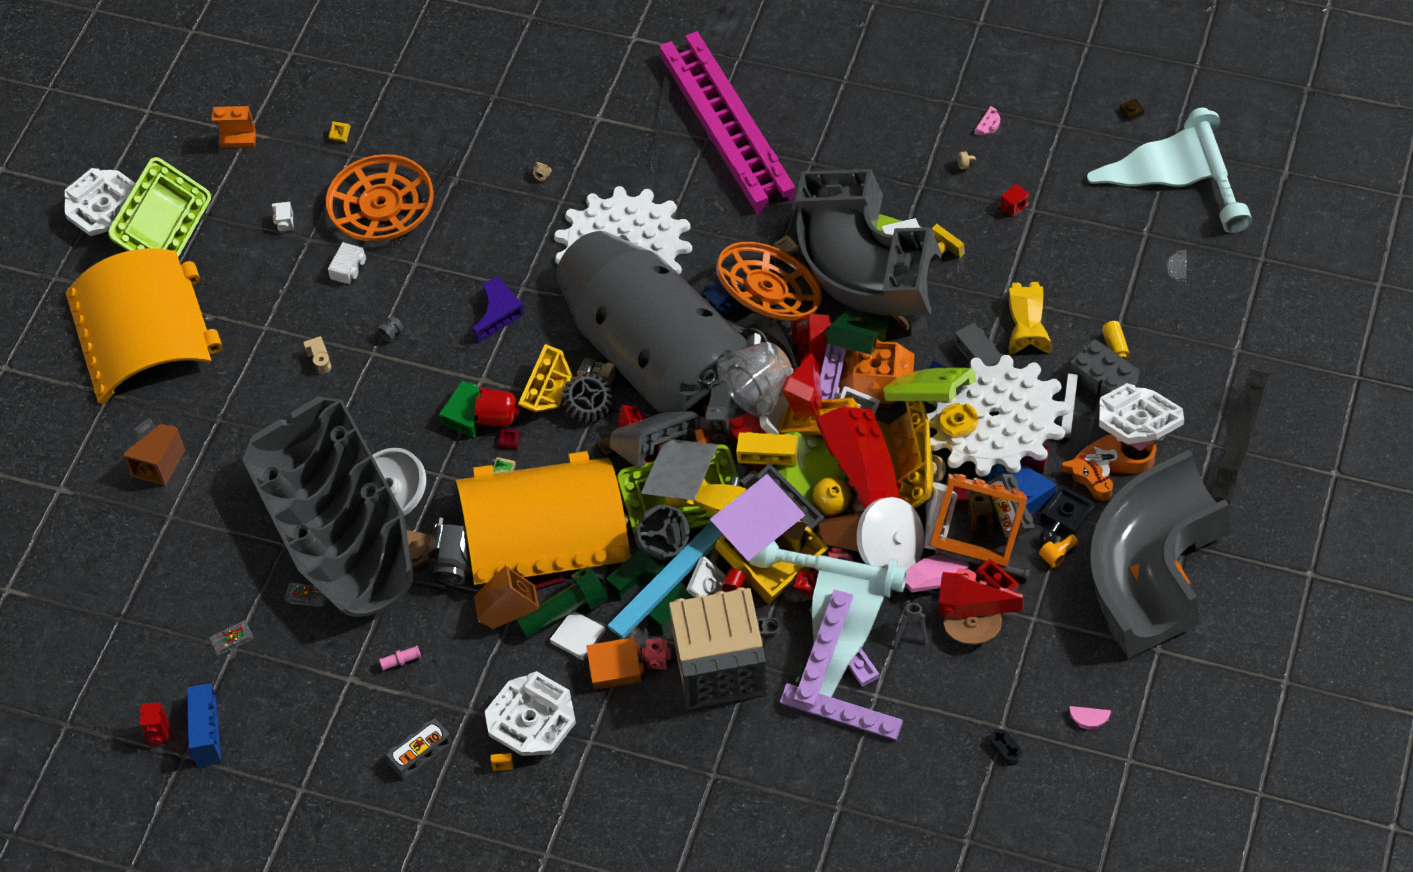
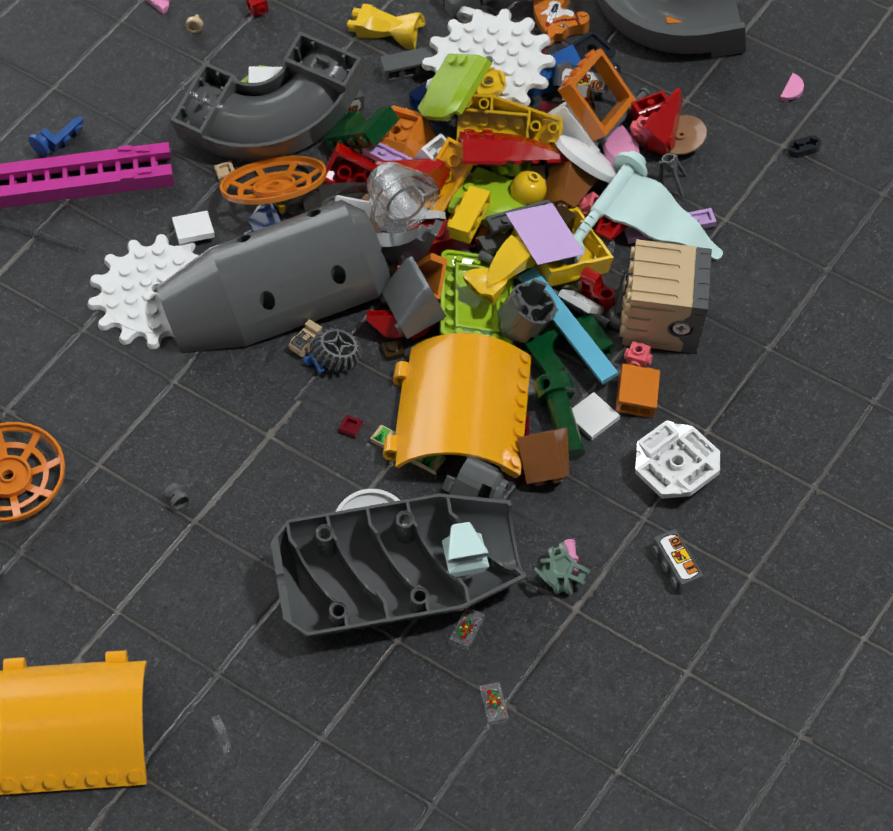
camera: 75 degrees left, 0 degrees up
dark orange slope [123,424,185,486] -> none
red brick [140,703,169,746] -> none
blue wedge [185,683,221,767] -> none
tan leg [303,336,331,374] -> none
white brick [328,242,366,285] -> none
green slope [439,381,480,438] -> none
dark purple arch [472,276,524,343] -> none
red cylinder [475,387,520,427] -> none
light orange tile [491,753,514,771] -> none
yellow wedge [518,344,572,412] -> none
tan tile [533,162,552,181] -> none
flat silver sticker [641,439,718,500] -> none
lavender plate [780,683,903,741] -> none
lavender plate [794,589,854,707] -> none
yellow tile [932,224,965,258] -> none
light orange pin [1039,534,1078,568] -> none
none -> blue piece [28,117,84,156]
none -> white tile [172,211,215,244]
none -> light aqua piece [442,522,489,577]
none -> sand green piece [534,542,591,594]

